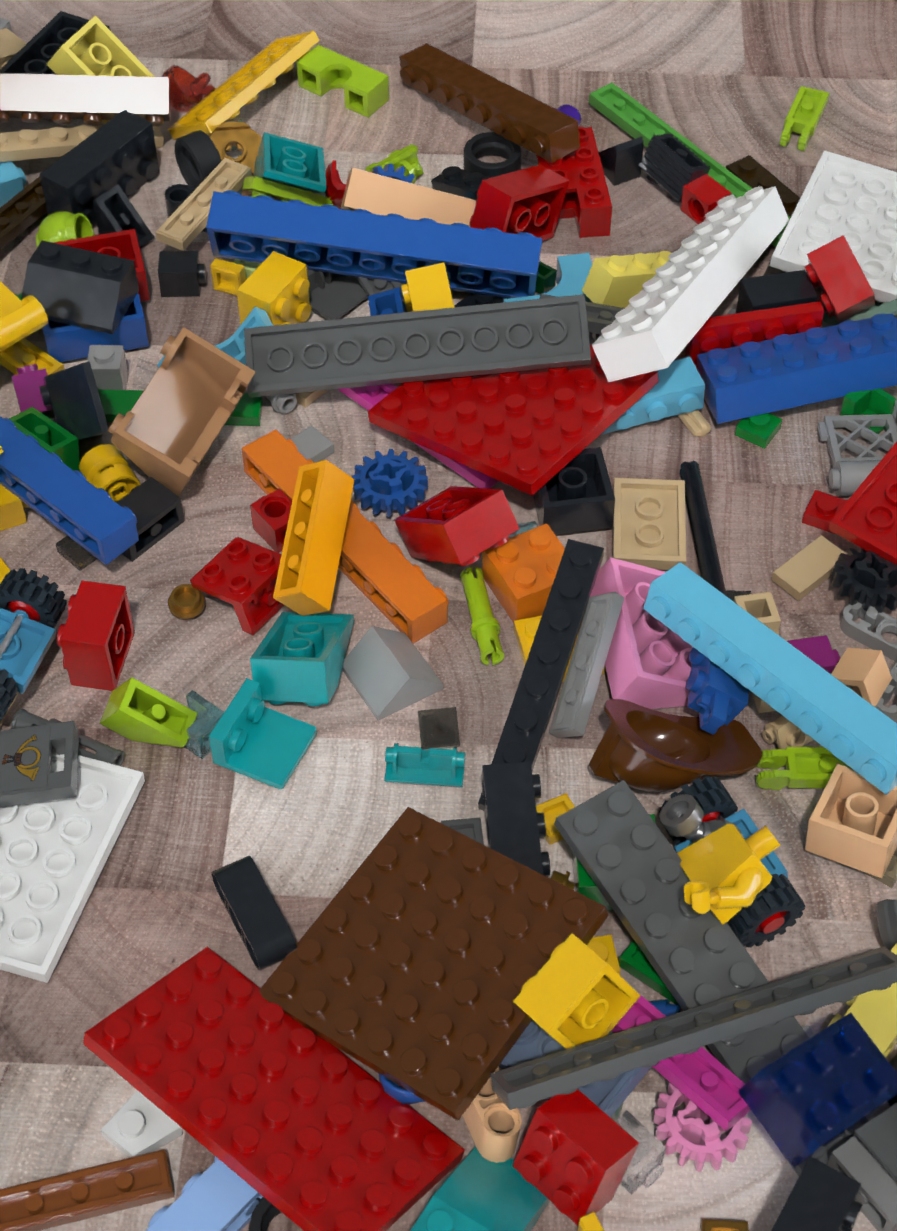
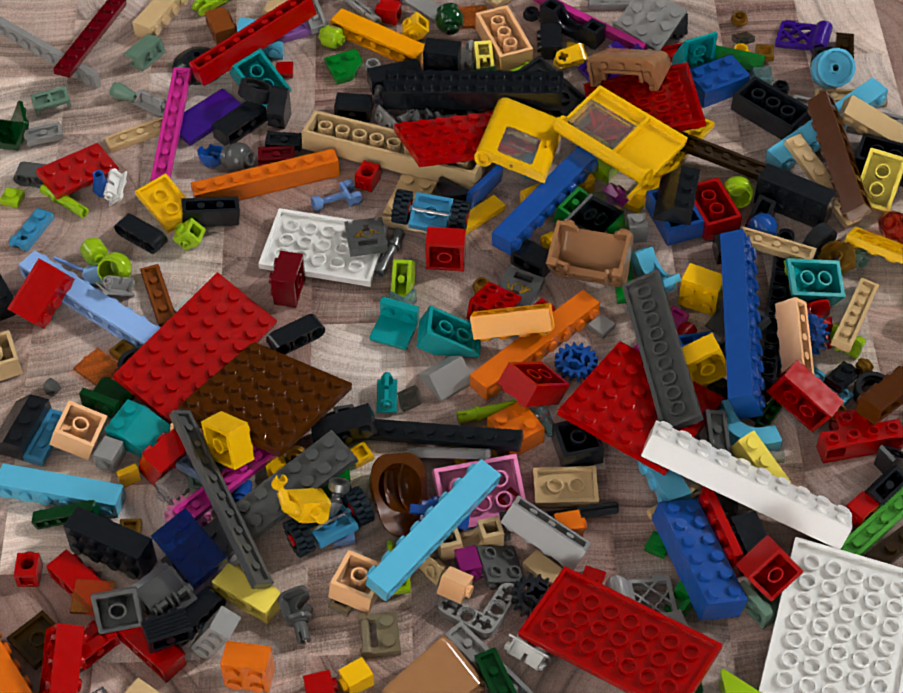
camera: 85 degrees right, 0 degrees up
none -> dark red brick [269,251,306,308]
none -> dark grey hinge [476,545,524,590]
none -> dark grey container [498,266,545,307]
none -> light grey brick [500,495,591,570]
none -> orange brick [554,510,587,537]
none -> blue hair [747,213,777,236]
none -> tan plate [830,277,879,353]
none -> pearl gold plate [855,357,874,374]

